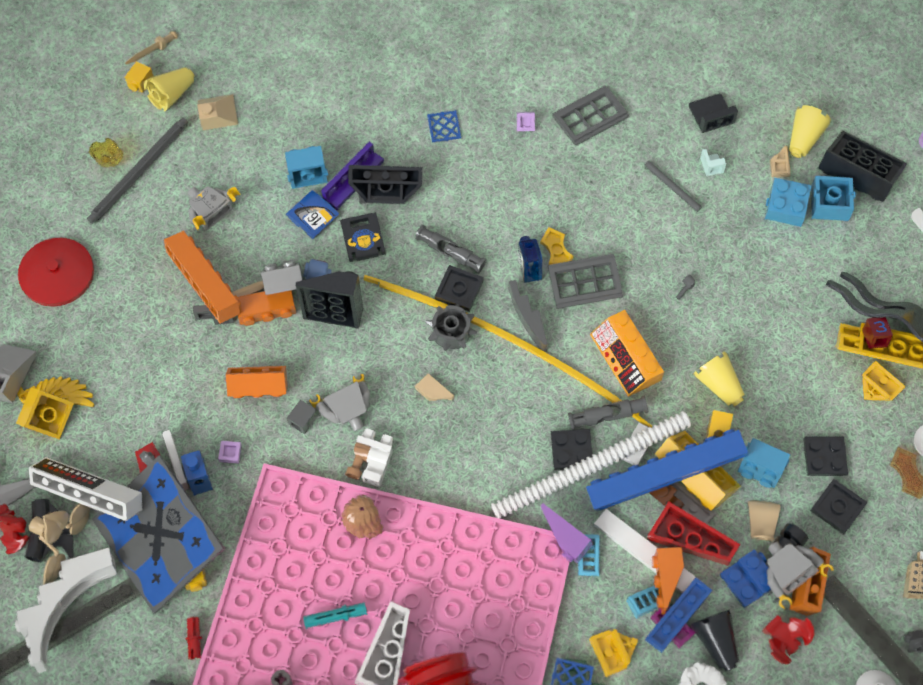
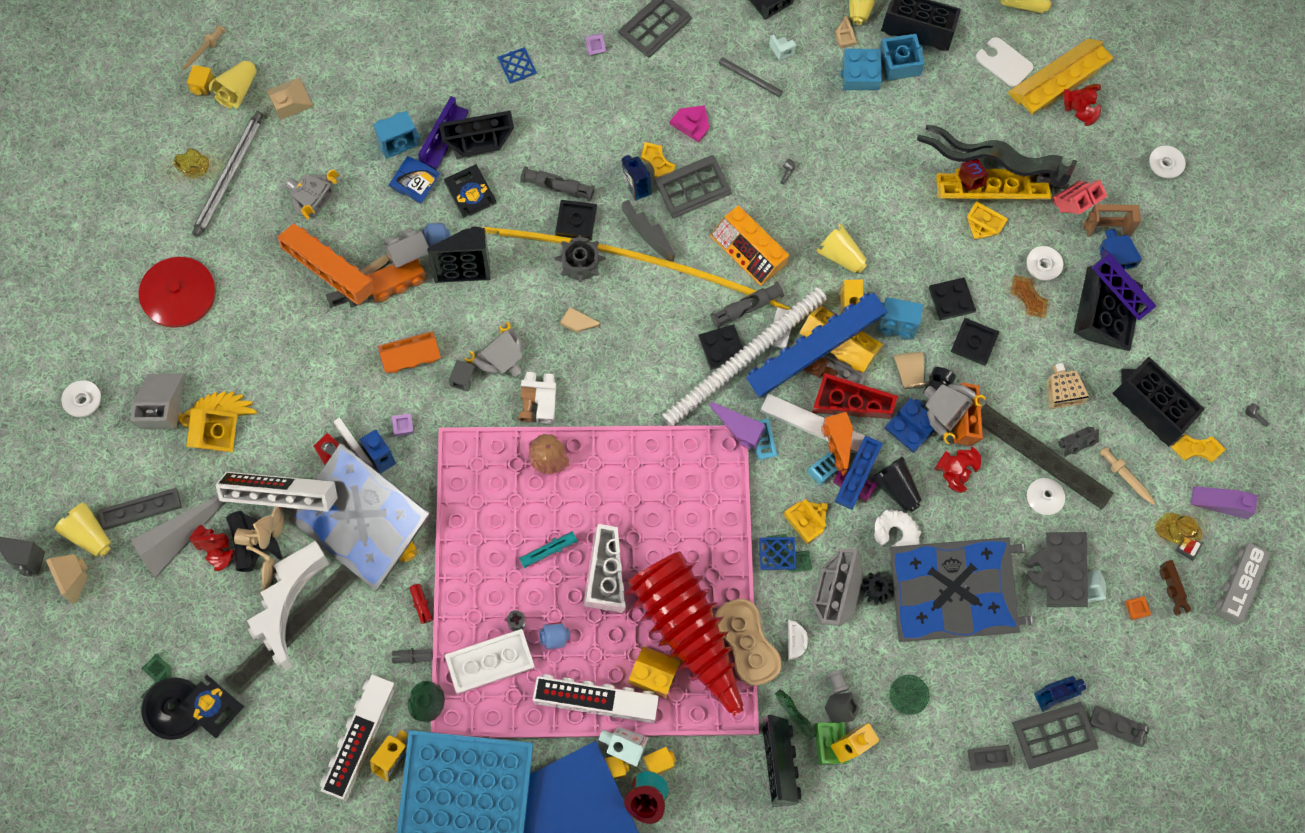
camera: 20 degrees left, 5 degrees up
none -> dark pink plate [669,105,709,143]

